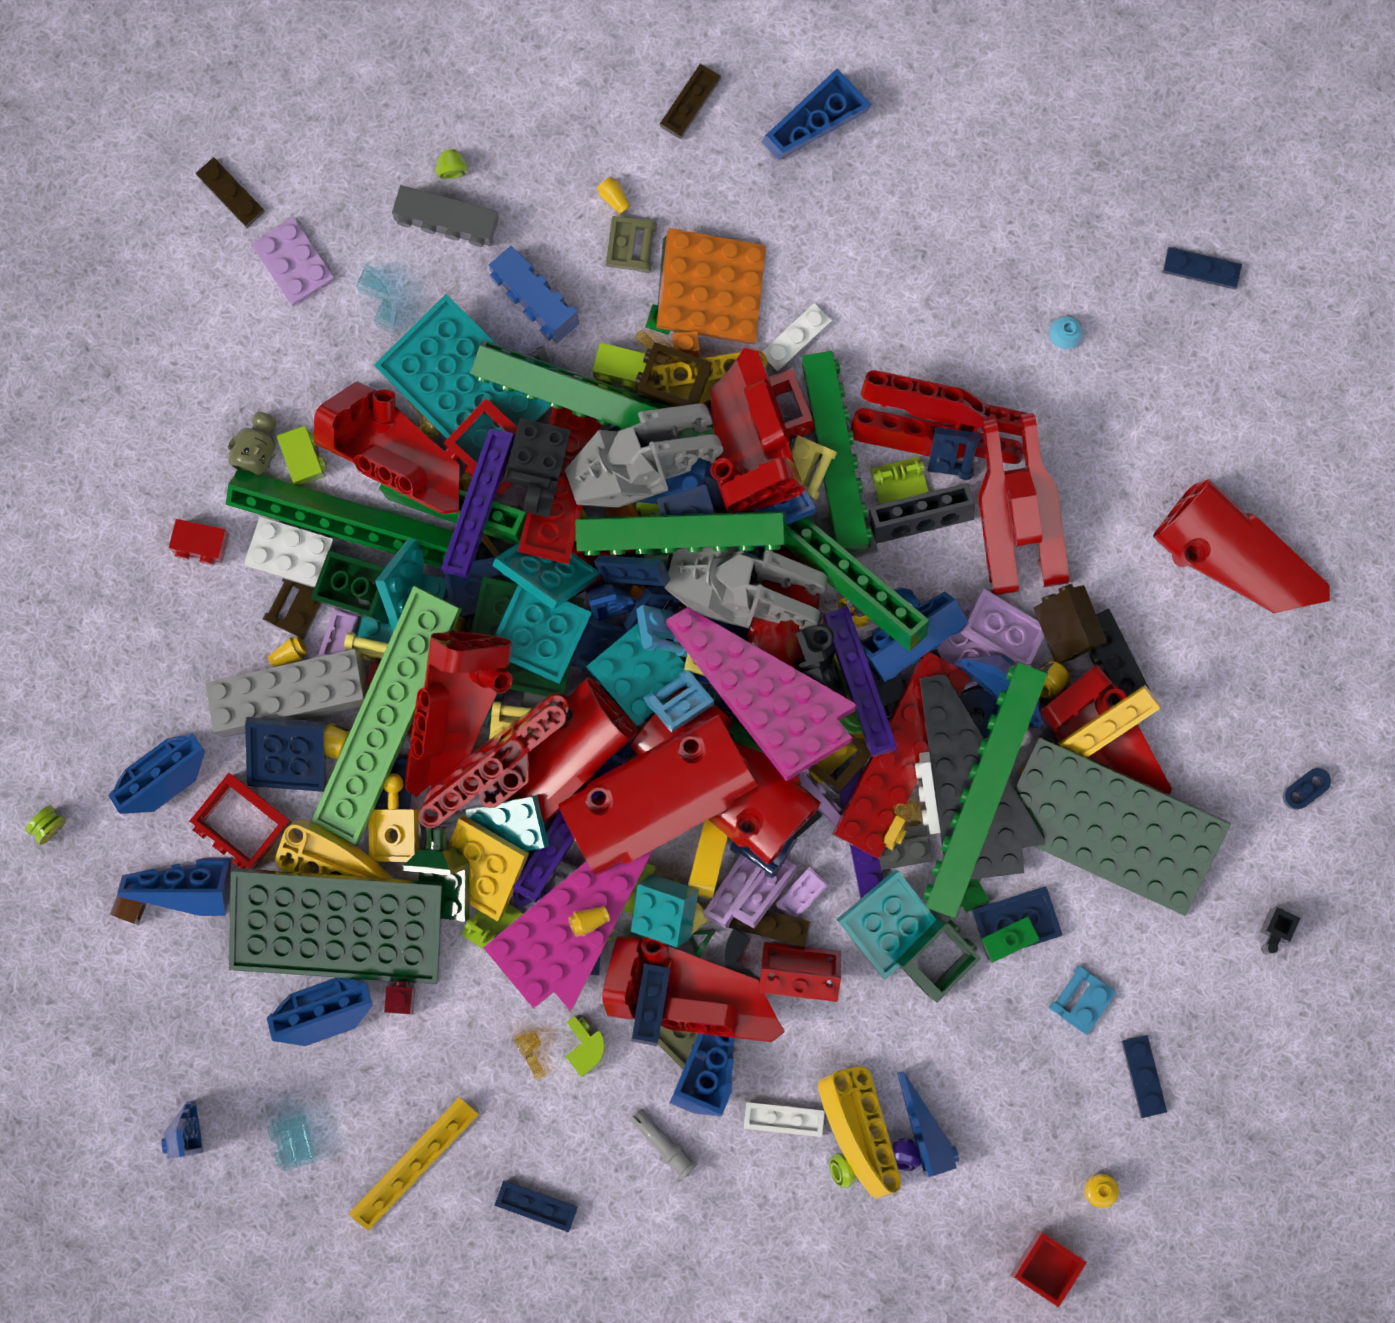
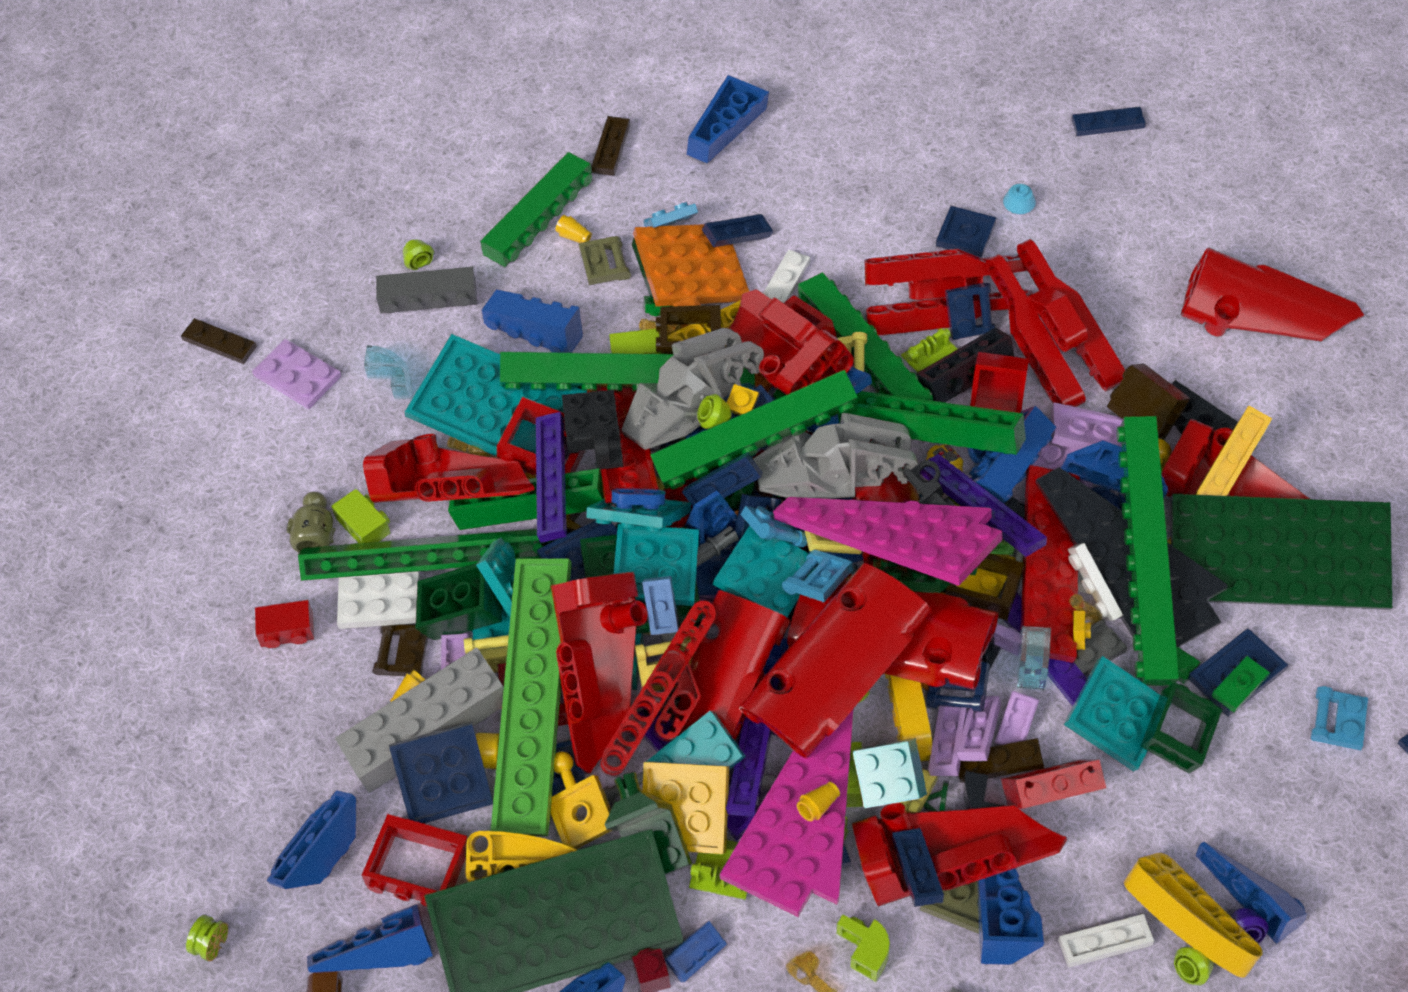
camera: 15 degrees left, 25 degrees down
none -> green brick [480,152,592,267]
none -> blue plate [611,488,666,509]
none -> medium blue plate [642,576,679,635]
none -> dark azure plate [643,202,698,228]
none -> blue plate [664,921,727,983]
none -> lime cone [697,394,731,429]
none -> dark grey axle [697,526,739,567]
none -> dark blue plate [702,214,773,247]
none -> yellow plate [727,384,759,415]
none -> dark blue plate [936,206,997,258]
none -> red piece [970,352,1029,413]
none -> clear light blue brick [1016,626,1051,690]

